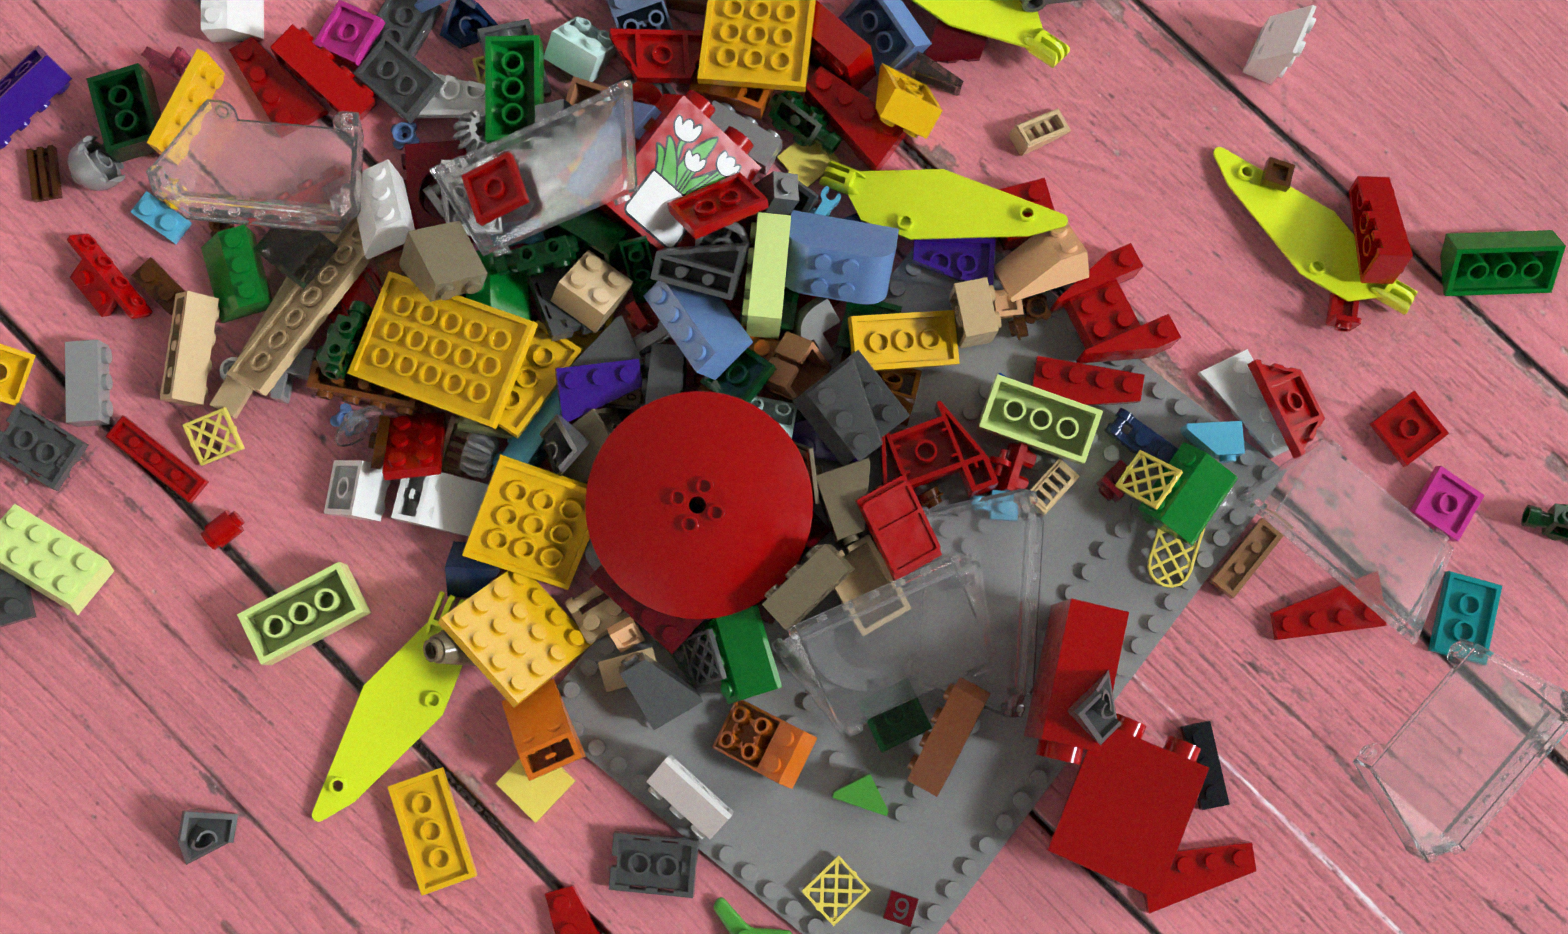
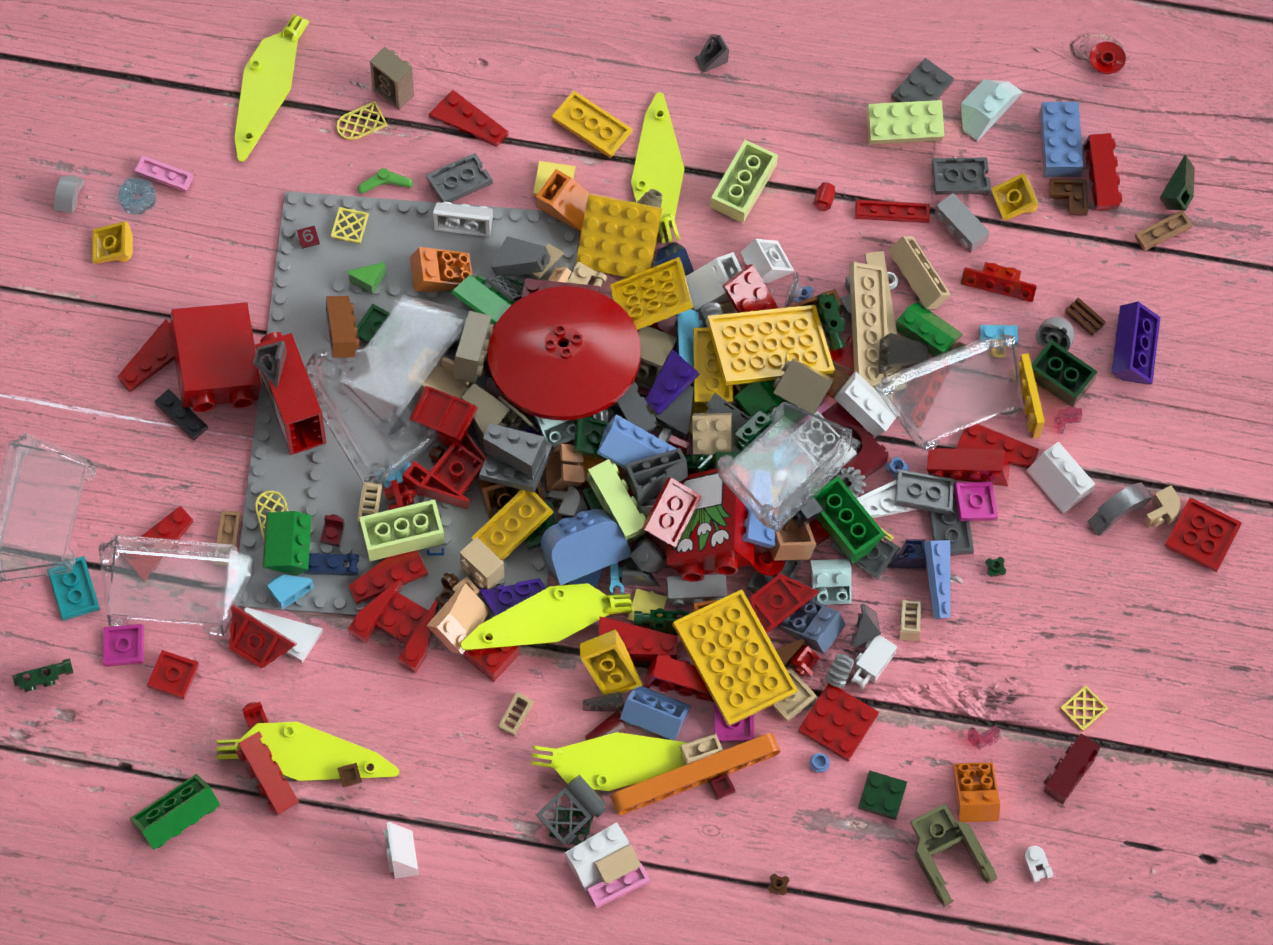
camera: 145 degrees right, 15 degrees down
reddish brown plate [131,257,185,315] -> none
light yellow window [182,407,245,466] -> none
reddish brown plate [368,415,390,469] -> none
red plate [461,151,530,226] -> none
dark grey slope [540,414,590,476] -> none
light yellow window [1115,450,1183,510] -> none

